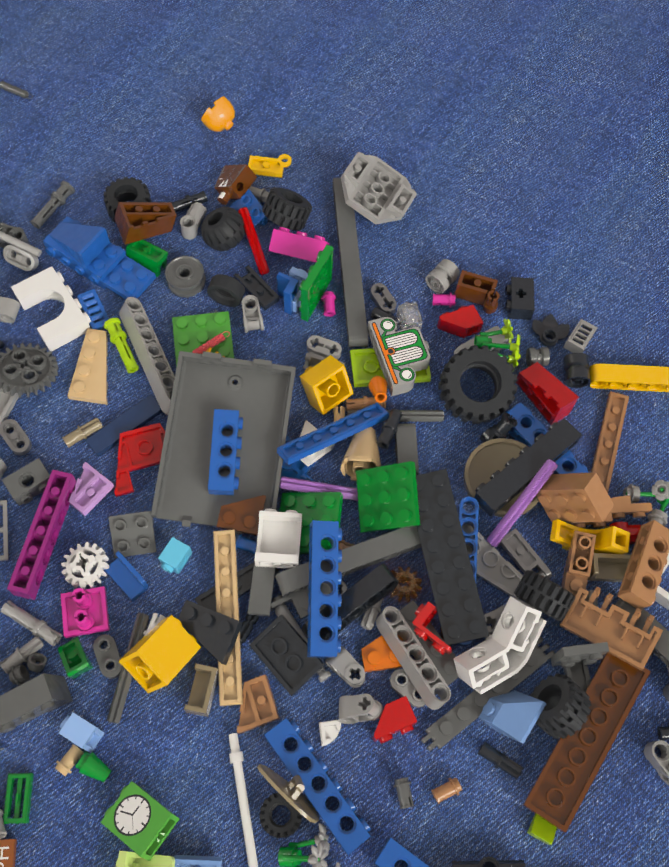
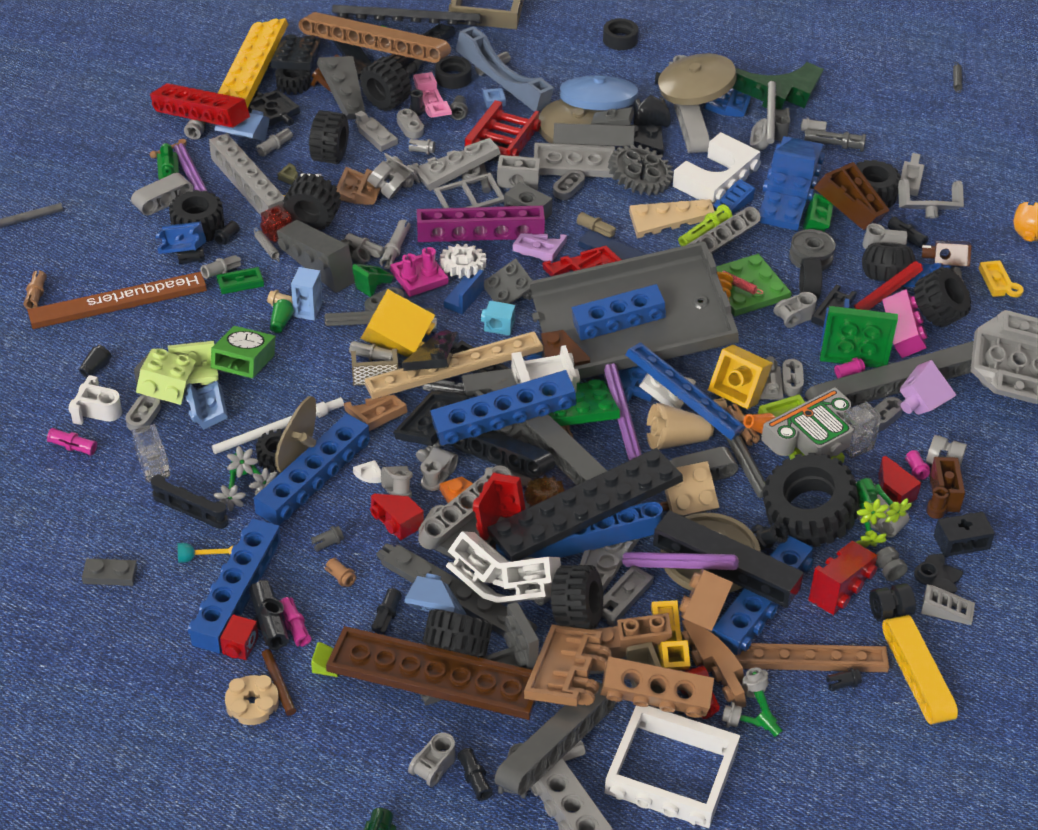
camera: 75 degrees right, 20 degrees down
green plate [356,461,420,533] -> none
black pin [376,409,403,449] -> none
none -> dark pink pin [280,597,311,647]
none -> light grey axle [349,341,392,361]
none -> tan plate [665,461,720,516]
none -> light grey pin [801,117,827,133]
none -> black pin [826,667,862,692]
none -> light grey piece [898,178,964,219]
none -> light grey hinge [900,153,924,196]
none -> lavender torso [900,360,956,415]

